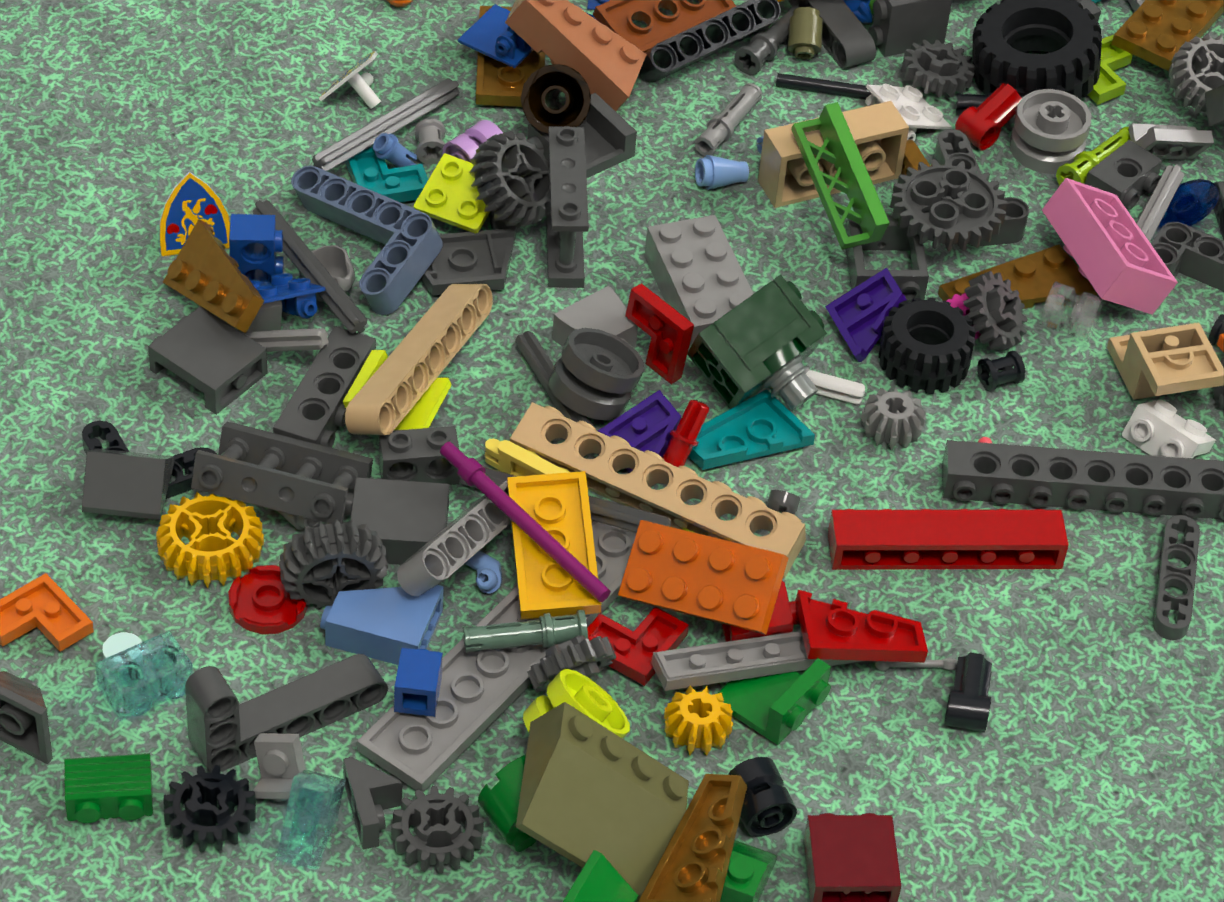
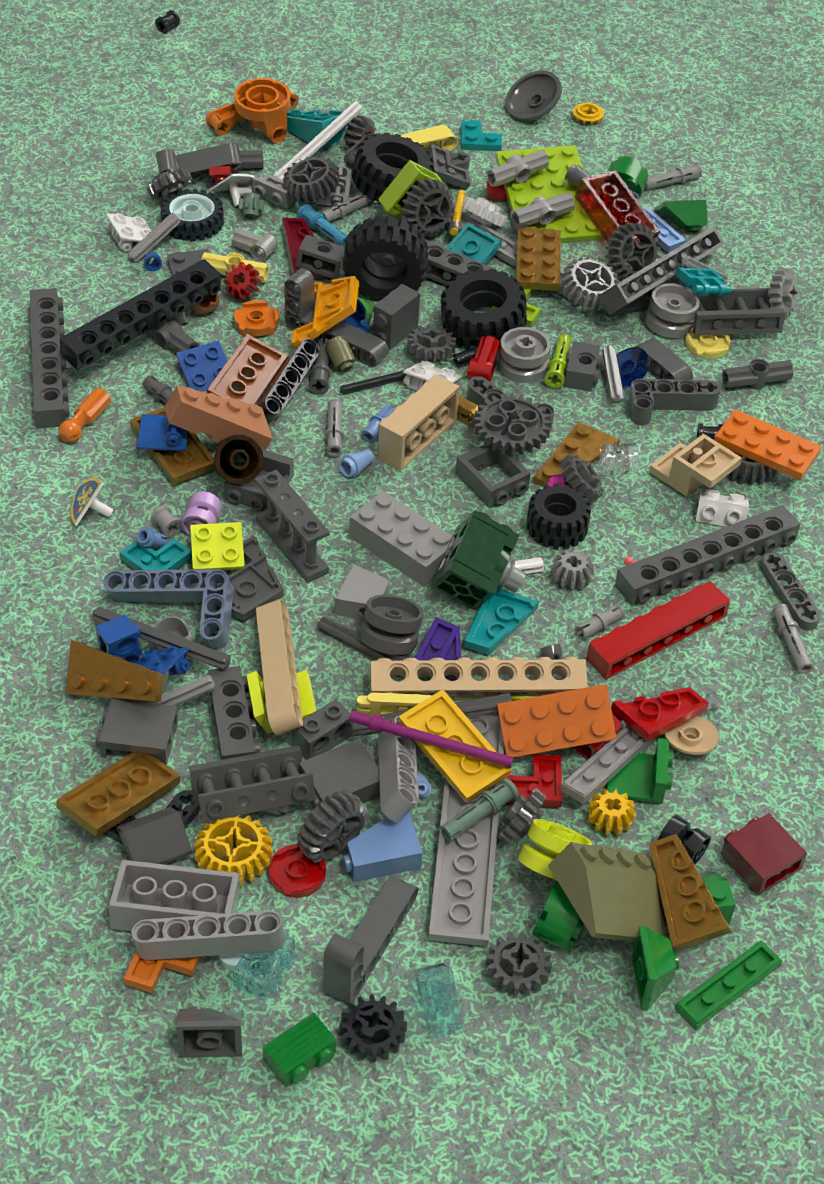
camera: 30 degrees left, 0 degrees up
shield [159,172,230,256] -> none
light grey bracket [254,733,308,802] -> none
axle [312,78,460,172] -> none
dark grey slope [343,757,403,850] -> none
blue brick [394,648,443,717] -> none
dark grey gear [469,131,551,228] -> none
red plate [625,283,694,385] -> none
red axle [662,400,709,467] -> none
bright green fence [791,102,890,250] -> none
dark purple wing [825,267,907,362] -> none
black piece [944,652,992,733] -> none
black bush [977,351,1026,391] -> none
bright pink brick [1042,178,1178,315] -> none
light grey bracket [1129,123,1214,160] -> none
none -> pearl gold plate [56,752,181,838]
none -> light grey brick [109,860,240,936]
none -> light grey beam [131,911,285,960]
none -> light grey pin [575,604,625,641]
none -> tan dish [664,716,719,755]
none -> light grey pin [772,604,814,674]

